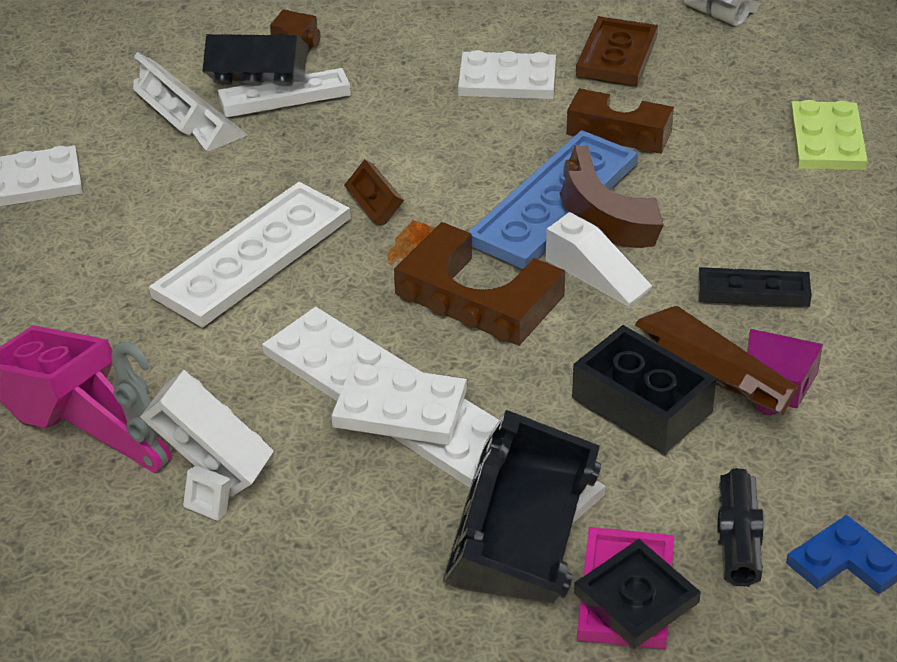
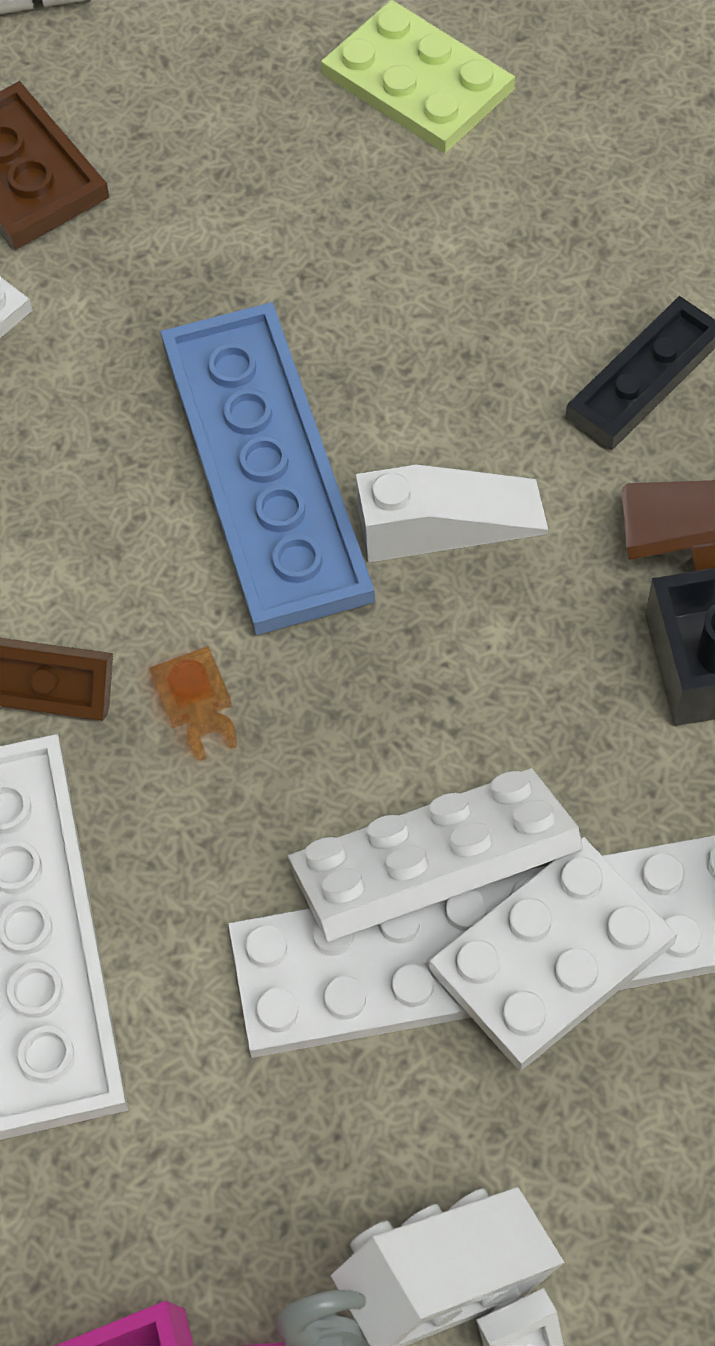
camera: 50 degrees left, 20 degrees up
reddish brown arch [394,222,565,346] -> none
reddish brown arch [560,145,664,248] -> none
reddish brown arch [566,88,674,154] -> none
none -> white plate [288,768,583,942]

